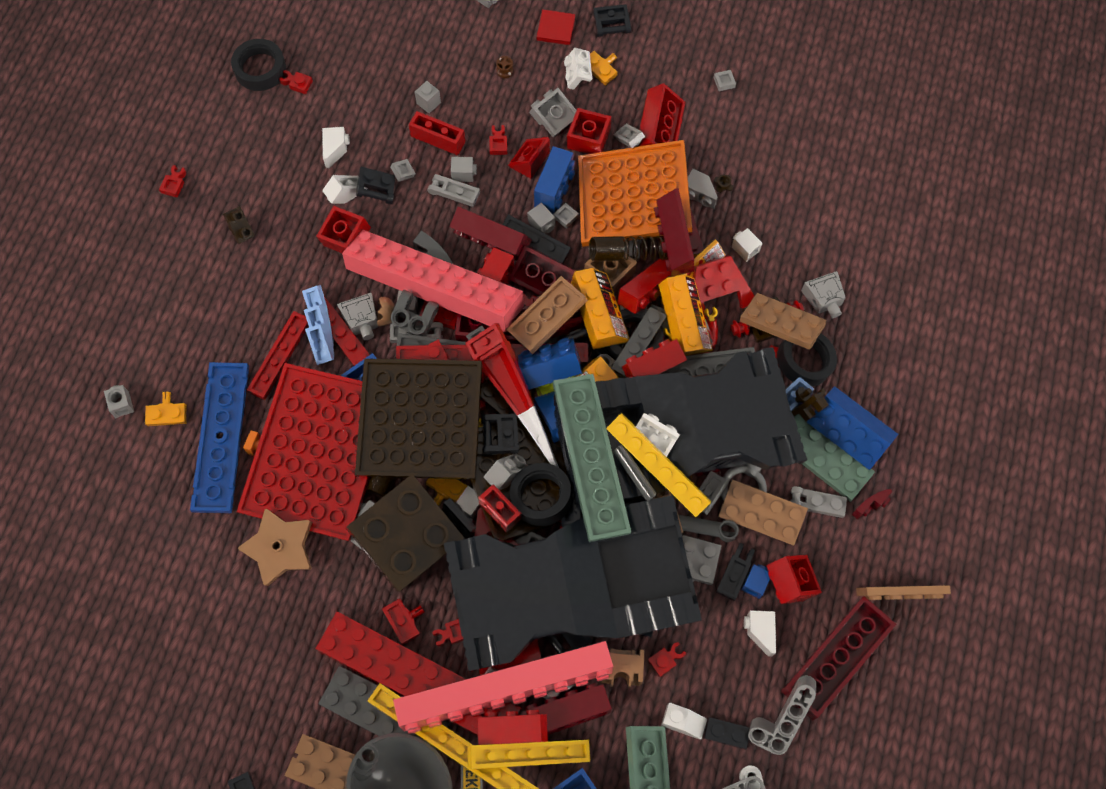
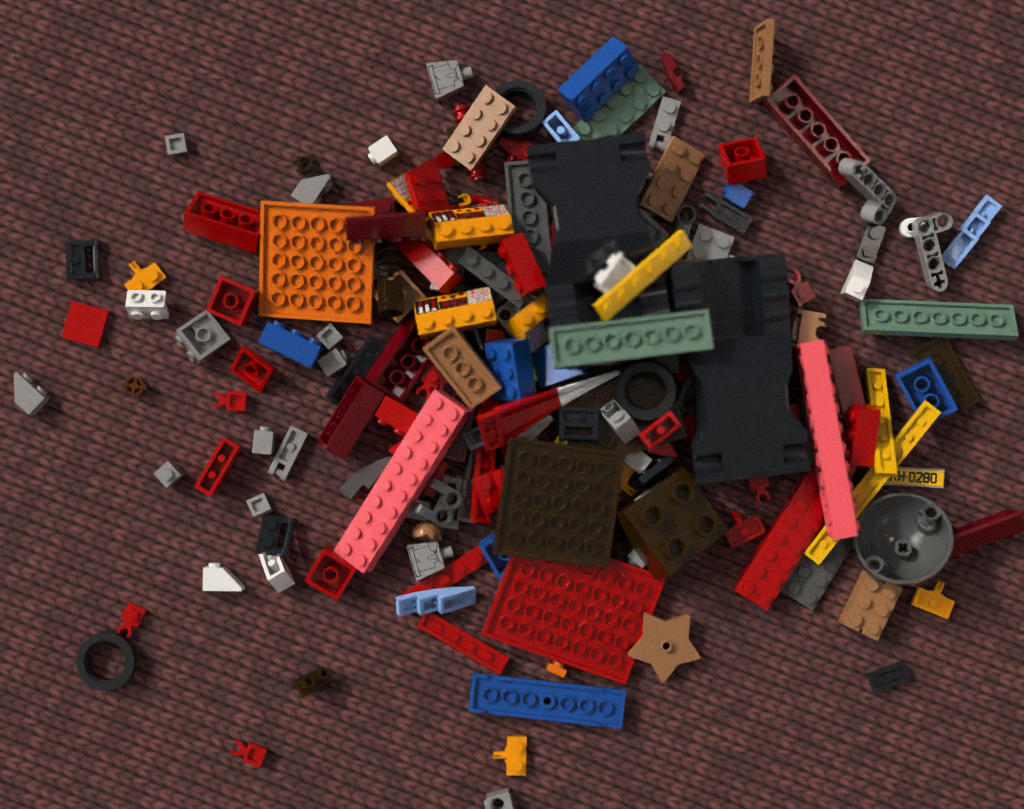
camera: 85 degrees left, 20 degrees up
light grey plate [613,123,645,148] -> none
dark grey axle [614,445,656,501] -> none
white slope [744,610,776,657] -> none
dark brown hips [791,387,829,422] -> none

